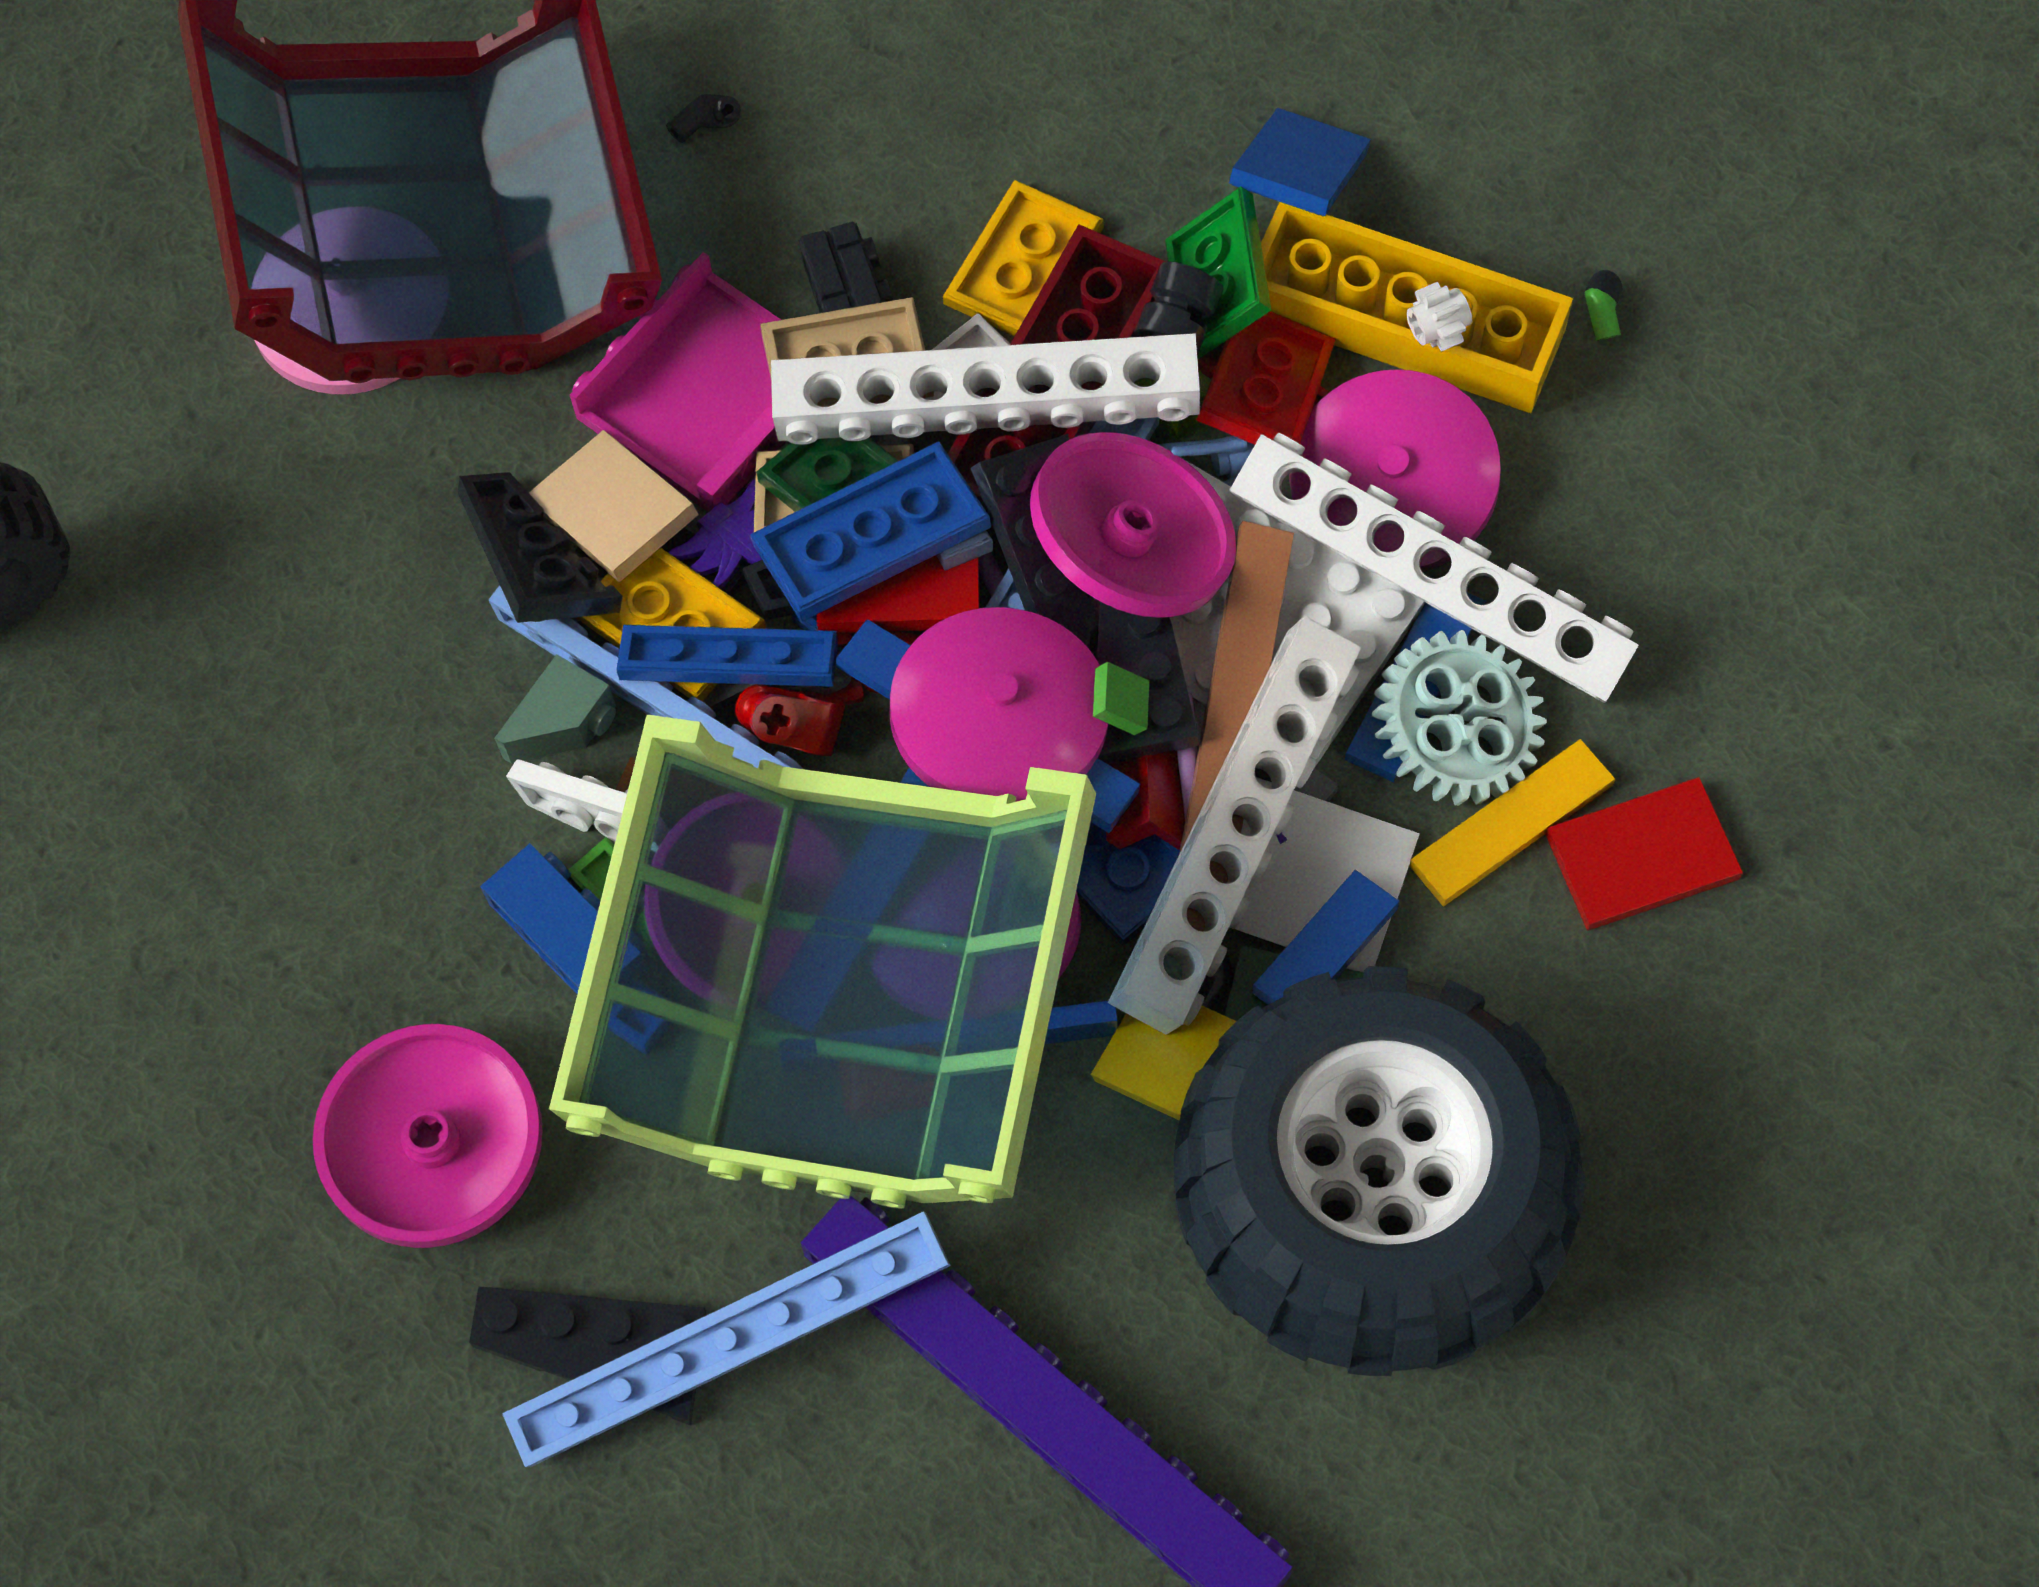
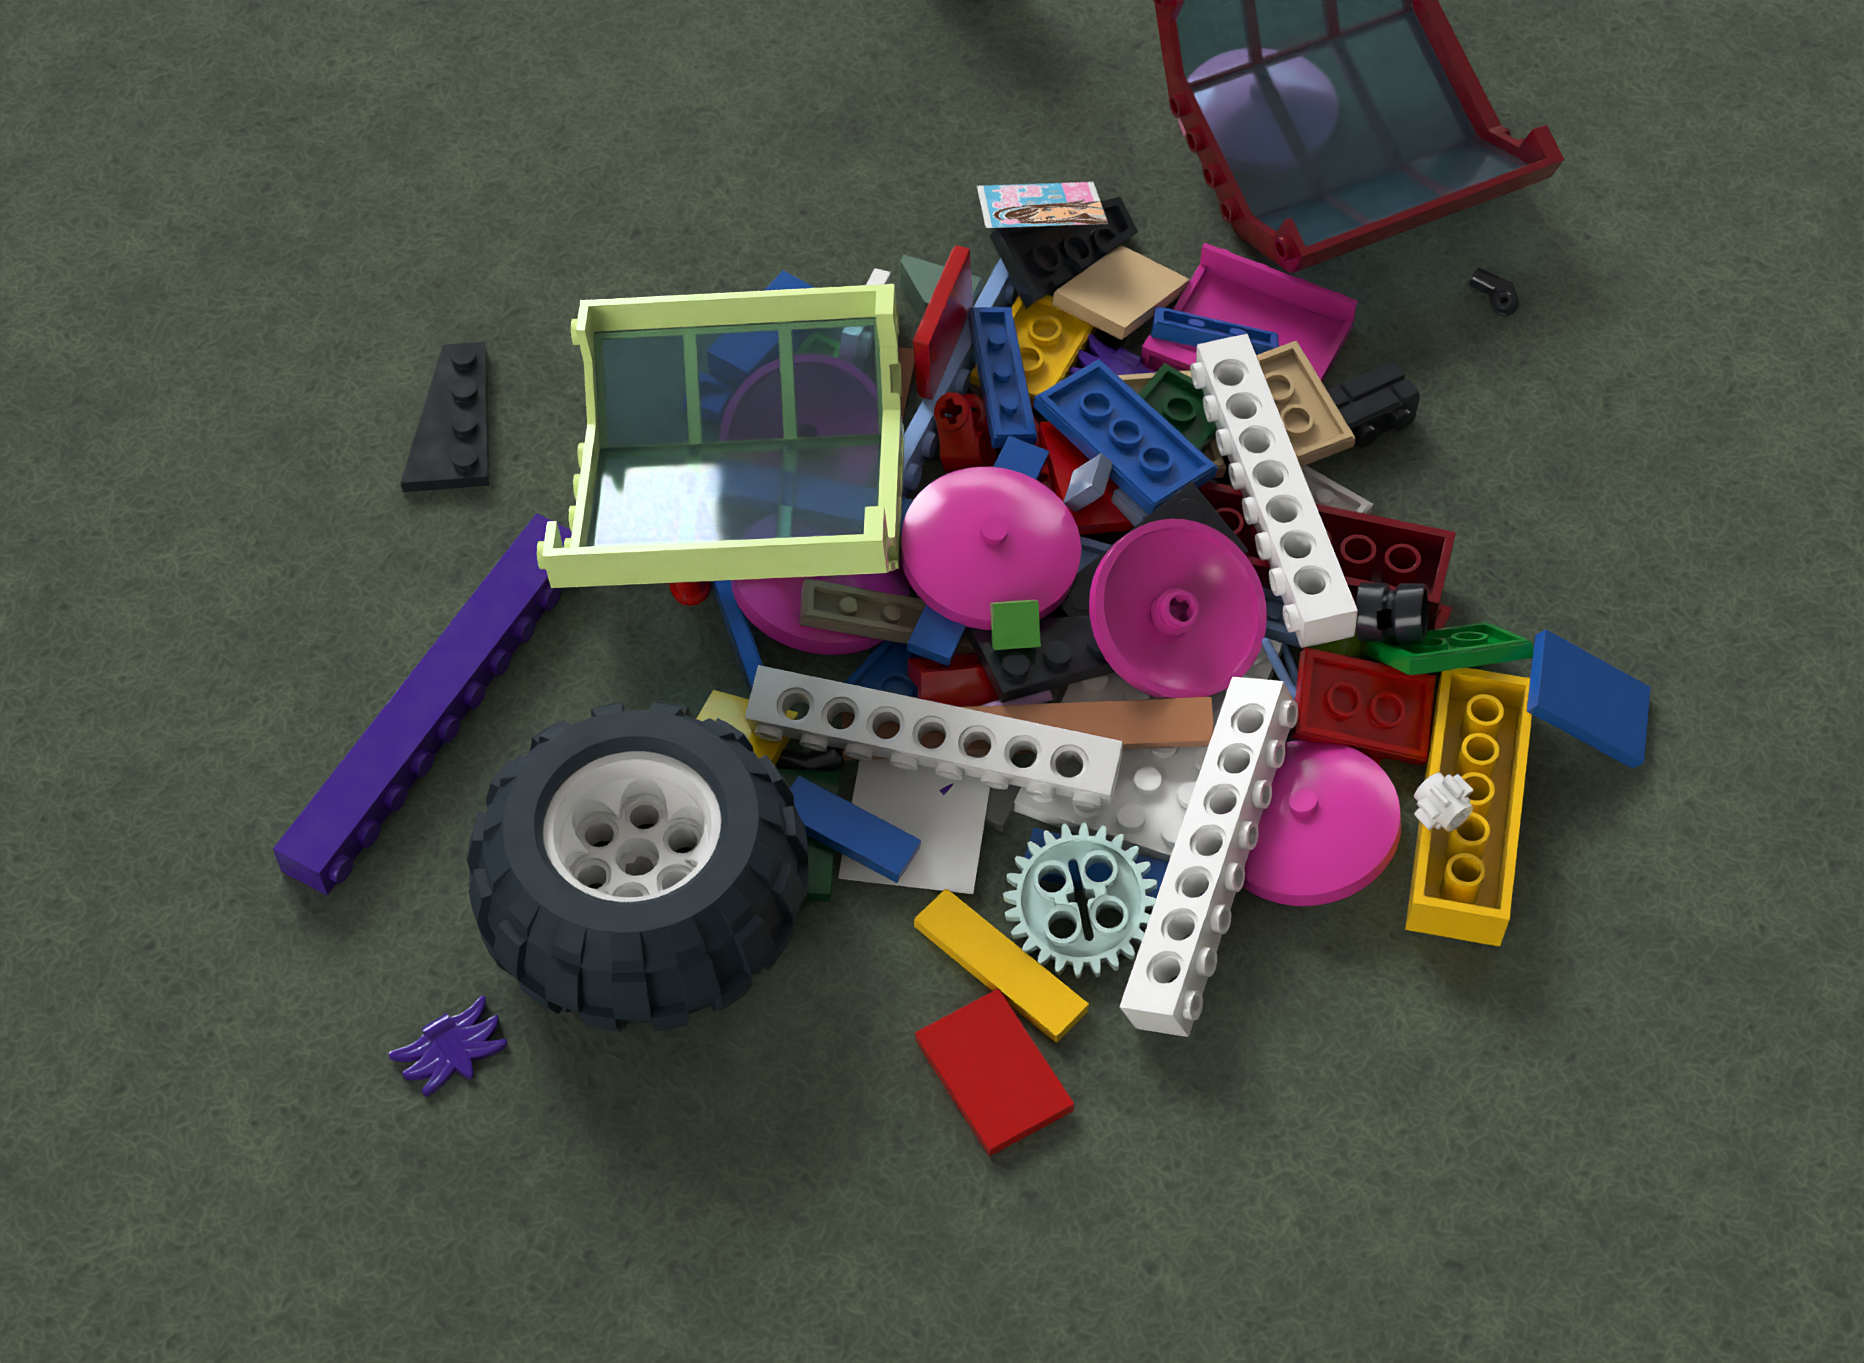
camera: 75 degrees right, 10 degrees down
dark pink dish [313,1024,543,1248] -> none
light blue plate [502,1211,951,1467] -> none
yellow tile [943,180,1104,336] -> none
bright green arm [1584,270,1623,341] -> none
none -> dark purple piece [388,995,508,1097]
none -> red tile [913,245,973,400]
none -> sticker [977,182,1108,228]
none -> sand blue tile [1063,453,1113,512]
none -> blue tile [1151,307,1279,355]

